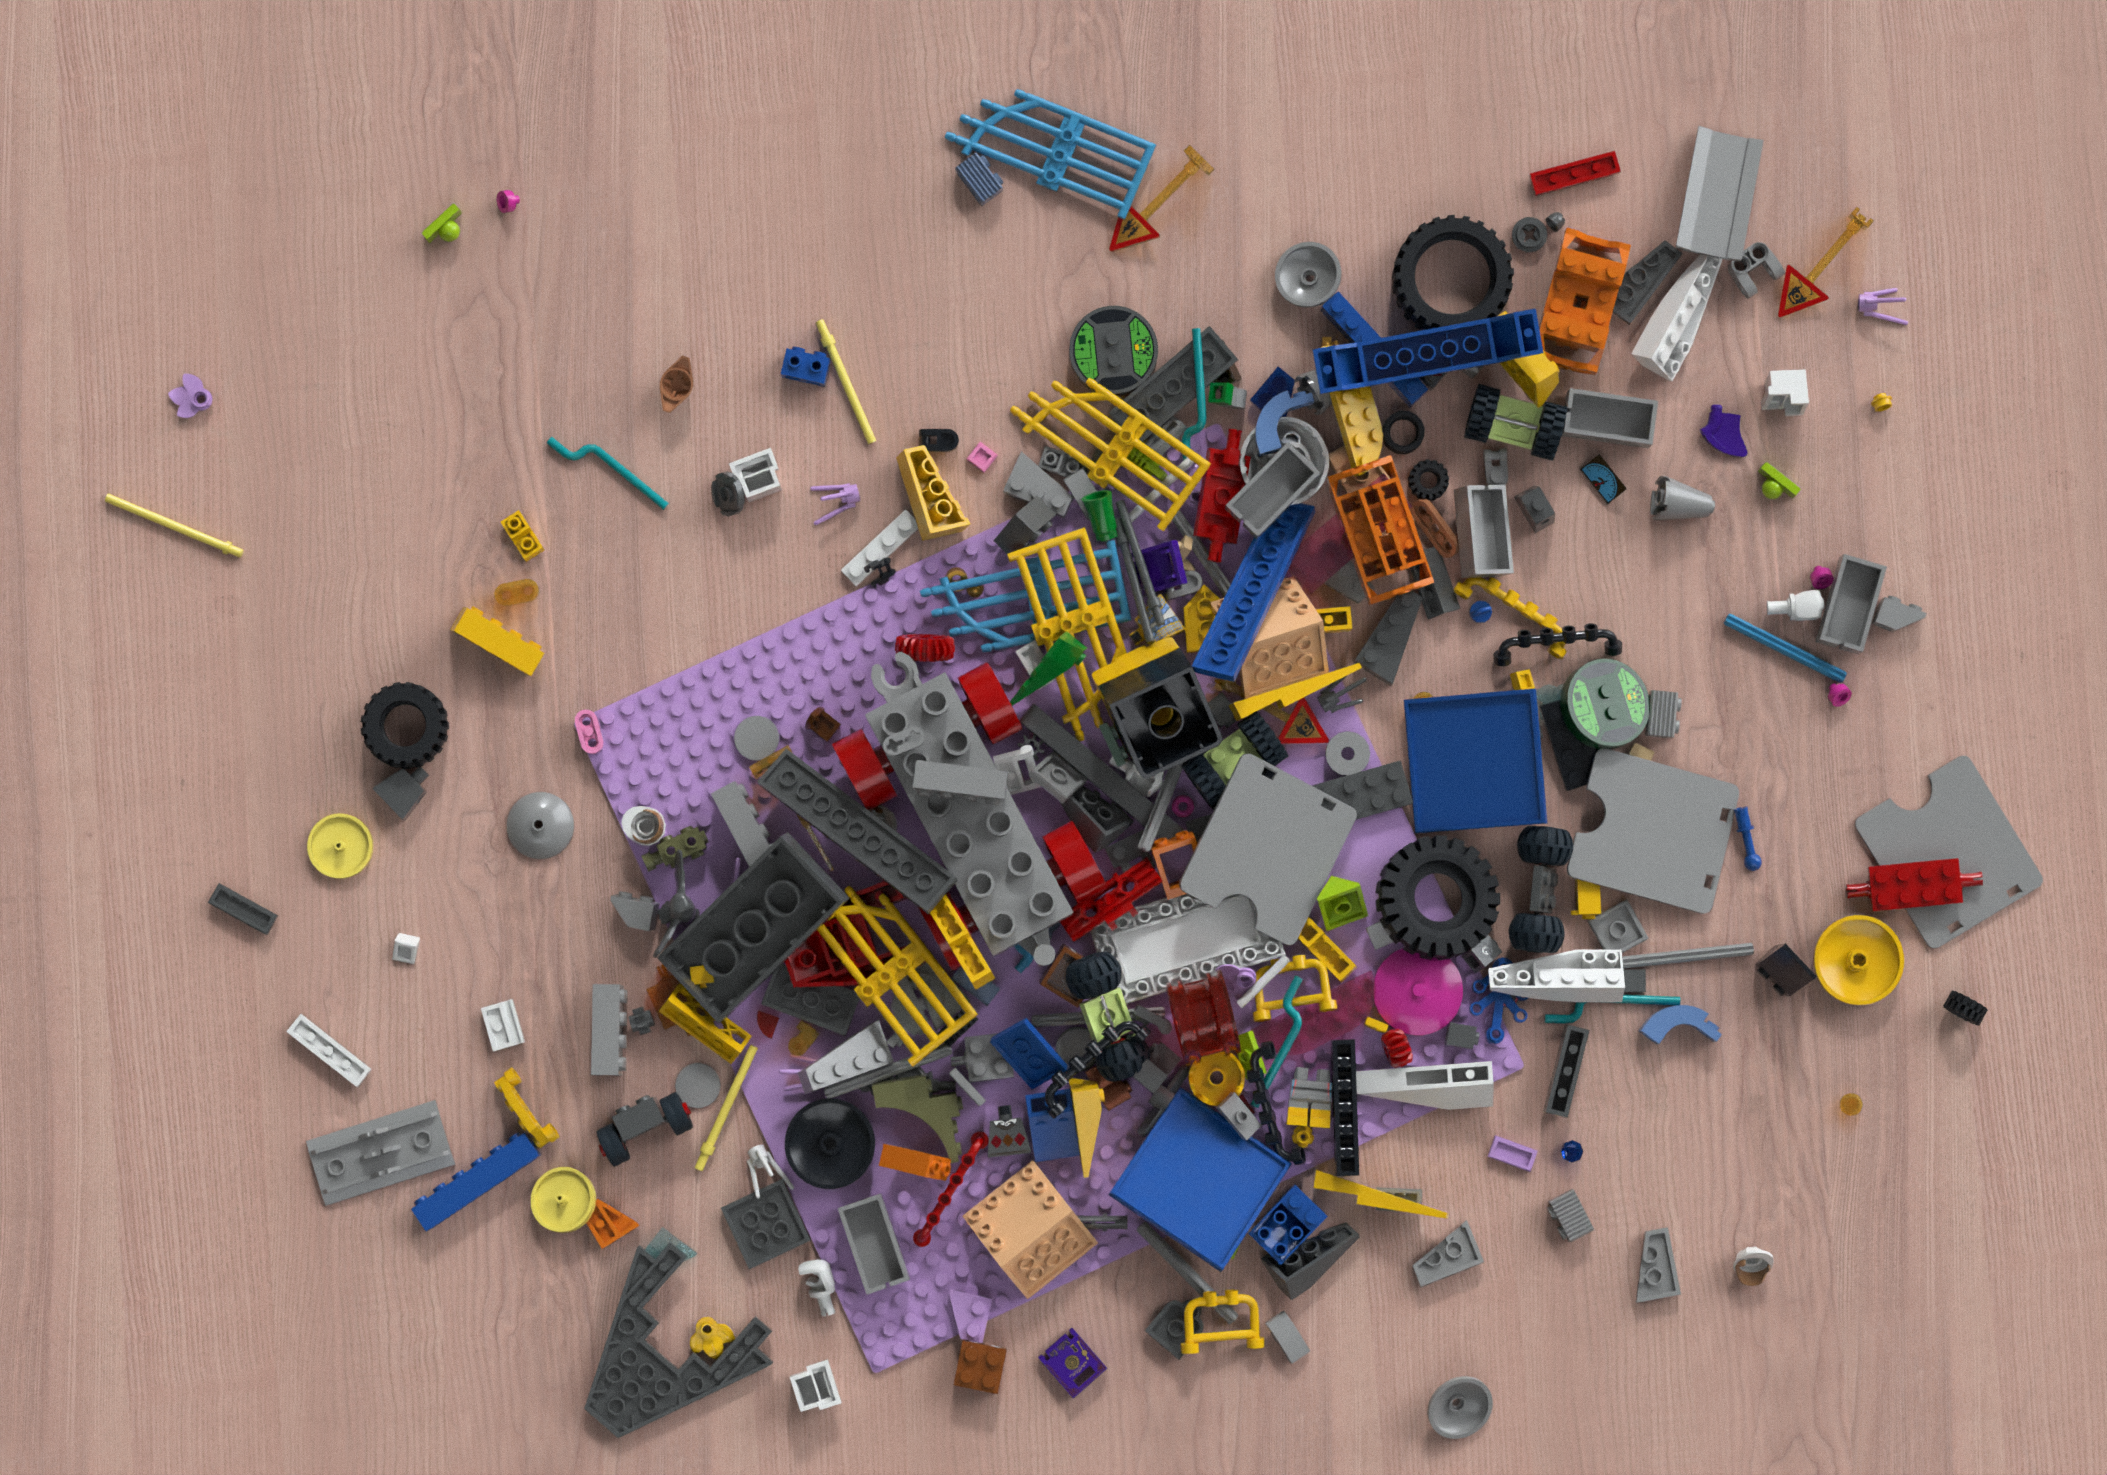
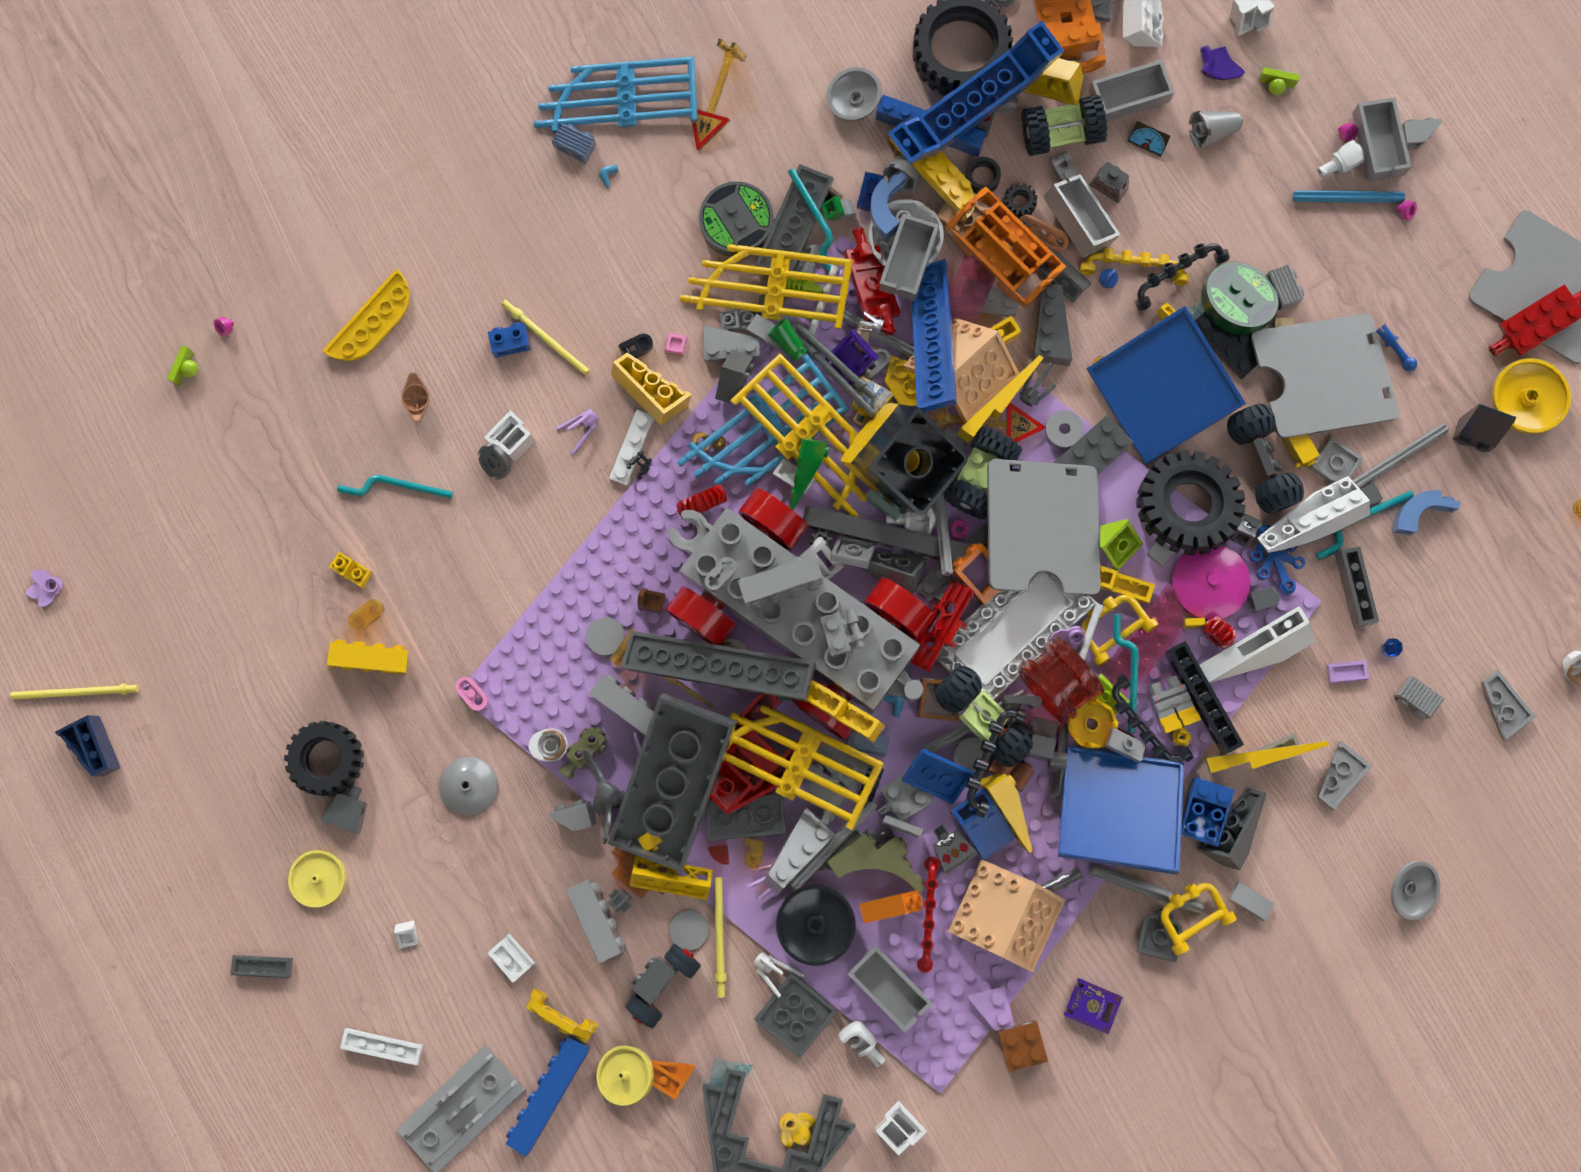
camera: 15 degrees left, 5 degrees down
none -> dark blue wedge [55,715,120,777]
none -> yellow plate [322,268,410,361]
none -> dark azure animal [599,165,619,188]
none -> light grey plate [820,608,864,657]
none -> flat silver piece [857,311,887,335]

